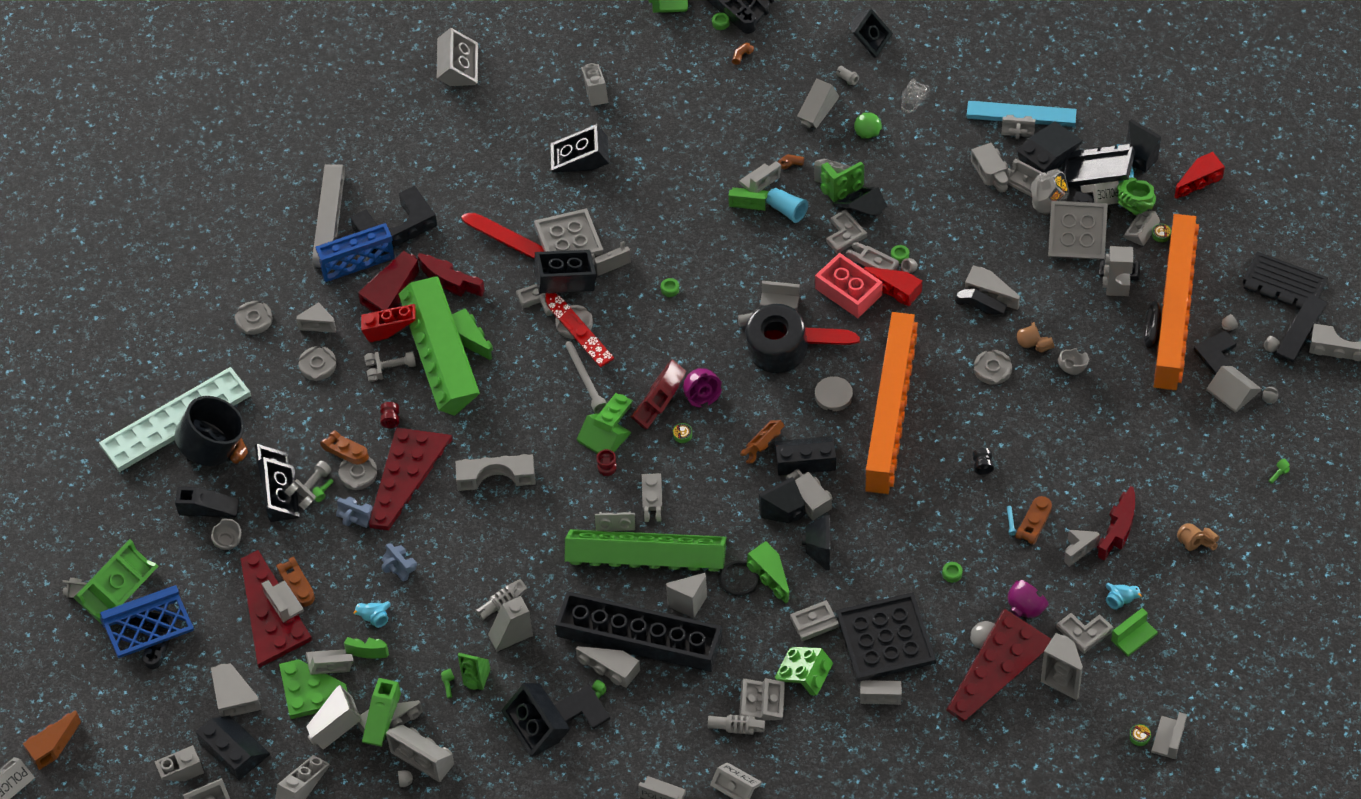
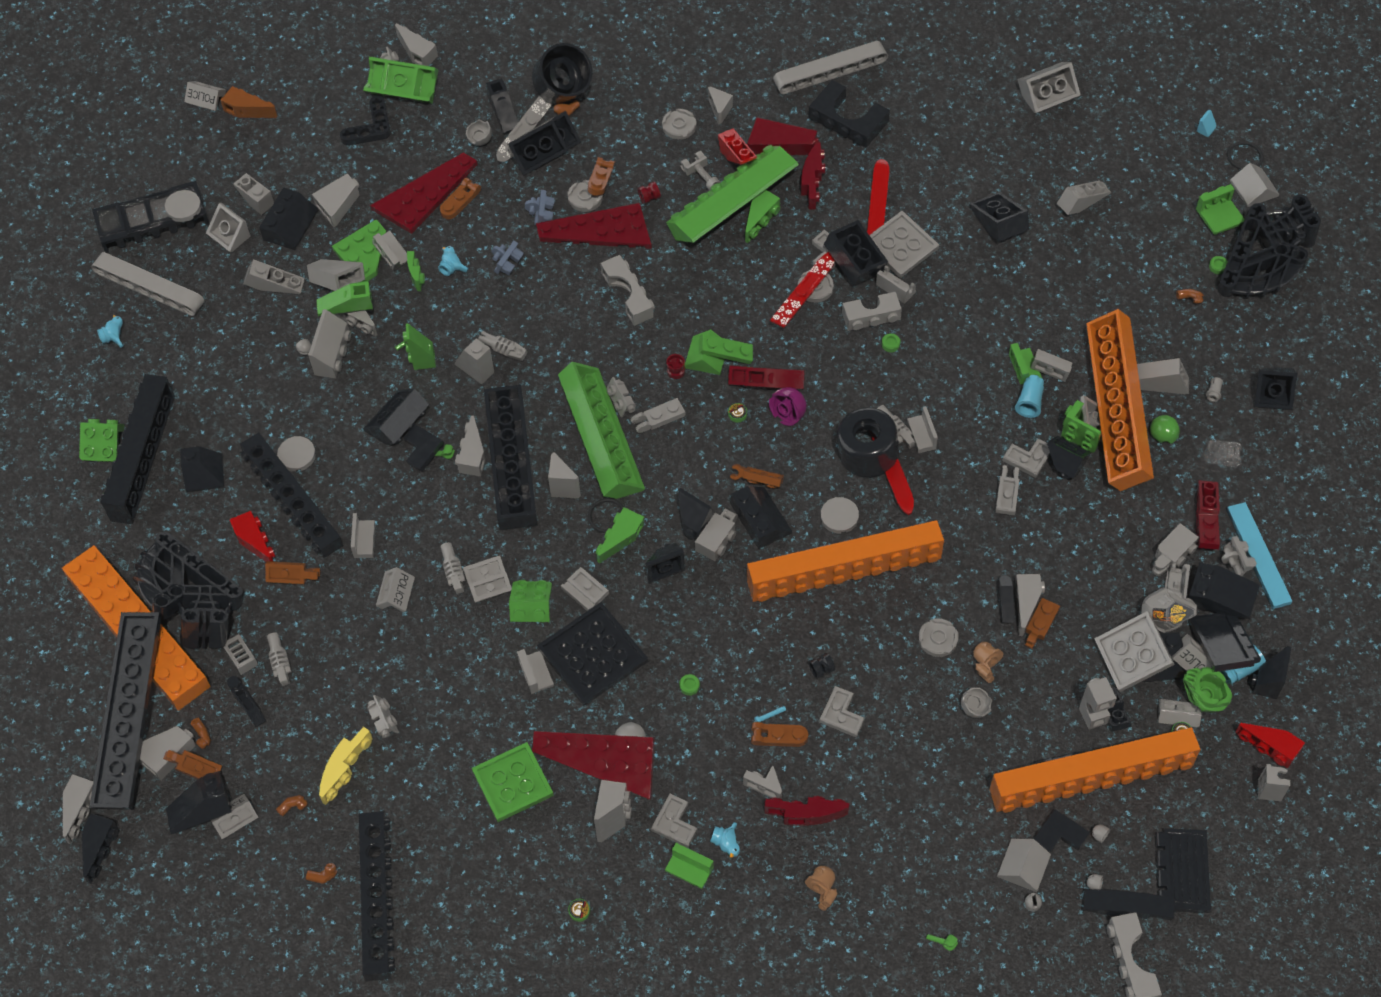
camera: 65 degrees right, 5 degrees up
light aqua plate [99,367,251,472] -> none
blue fence [100,585,194,658] -> none
light grey tile [235,301,273,335] -> none
light grey panel [262,580,304,622] -> none
light grey bar [285,461,331,510] -> none
bright green hand [313,479,333,502] -> none
blue fence [315,223,395,282] -> none
light grey piece [565,341,607,414] -> none
dark orange arm [778,154,804,169] -> none
coral brick [815,253,883,318] -> none
red slope [864,267,922,306] -> none
bright green tile [891,245,909,264] -> none
light grey hinge [901,258,918,273] -> none
magenta cylinder [1007,580,1048,618] -> none
light grey panel [1151,712,1187,759] -> none
none -> light grey slope [395,23,438,66]
none -> bright green plate [472,742,554,822]
none -> light grey piece [496,96,552,162]
none -> light grey tile [819,686,865,738]
none -> light grey arch [842,292,902,331]
none -> dark orange plate [1025,598,1060,649]
none -> orange brick [1086,309,1154,491]
none -> dark red slope [1196,480,1220,550]
none -> light grey hinge [1258,764,1290,801]

